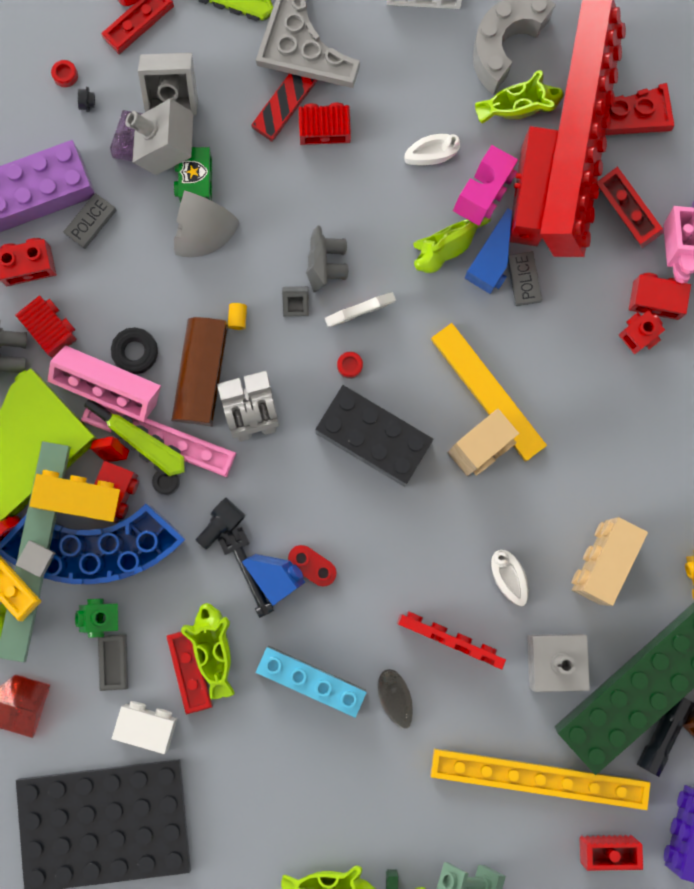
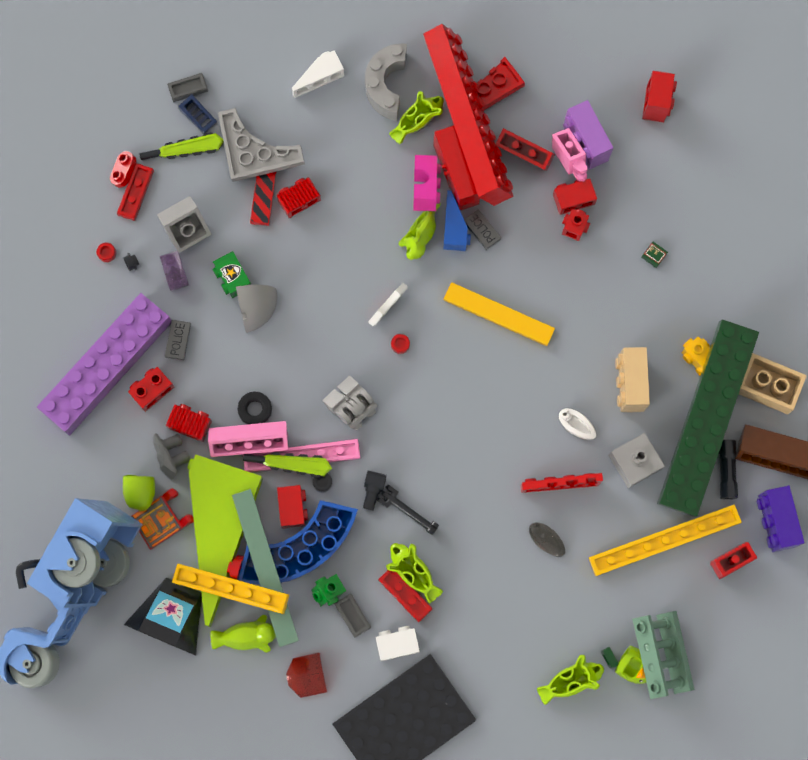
camera: 25 degrees left, 5 degrees down
light grey tile [16,540,56,577] -> none
yellow brick [29,470,120,522] -> none
red plate [90,437,129,462] -> none
light grey brick [125,98,193,175] -> none
reddish brown brick [171,317,228,427] -> none
yellow hinge [227,303,247,330] -> none
blue slope [242,554,306,606] -> none
medium azure piece [255,646,367,718] -> none
dark grey slope [282,286,309,317] -> none
red plate [288,545,337,587] -> none
dark grey connector [306,225,349,292] -> none
black brick [315,385,434,487] -> none
white arm [404,134,460,165] -> none
tan brick [447,408,520,476] -> none

